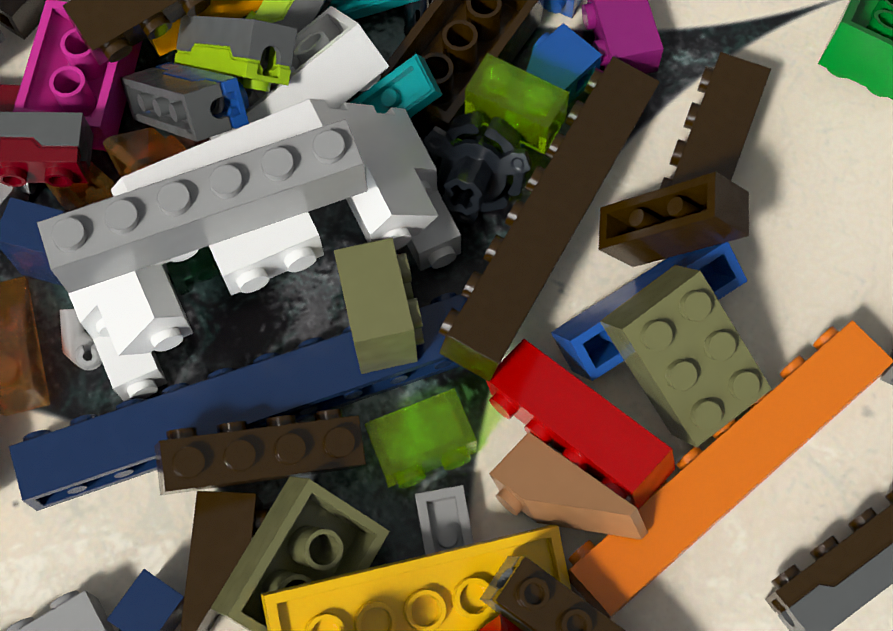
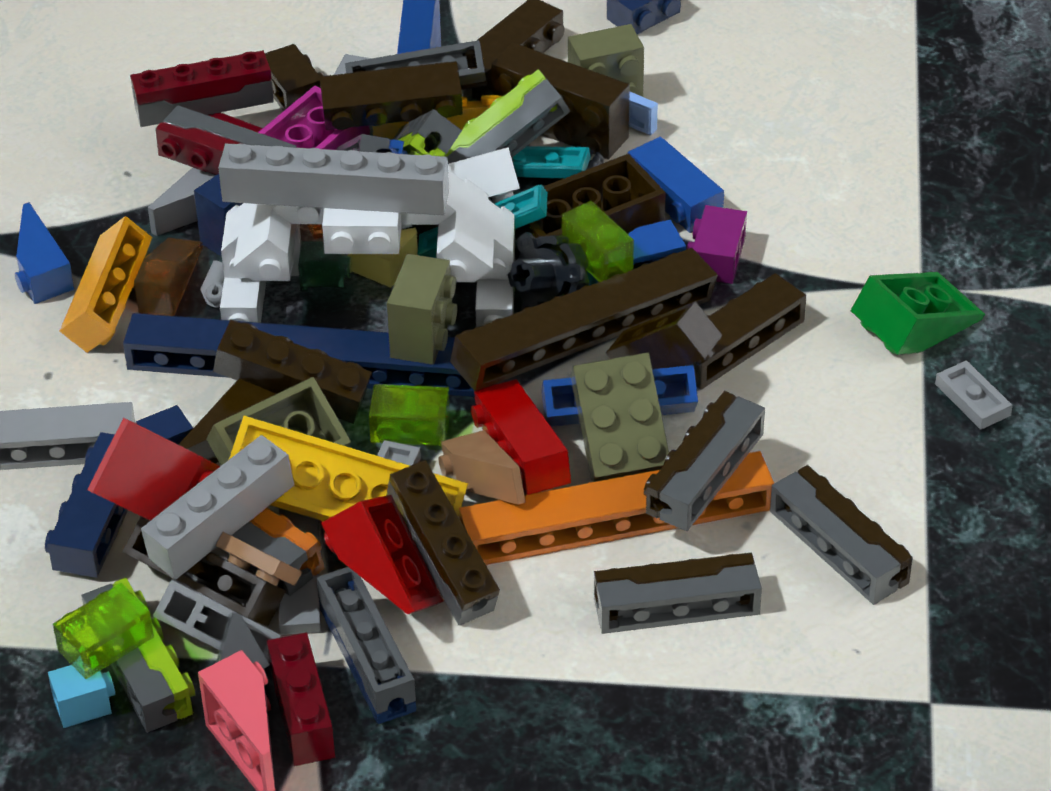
camera: 25 degrees right, 25 degrees down
none -> dark grey piece [643,390,765,531]

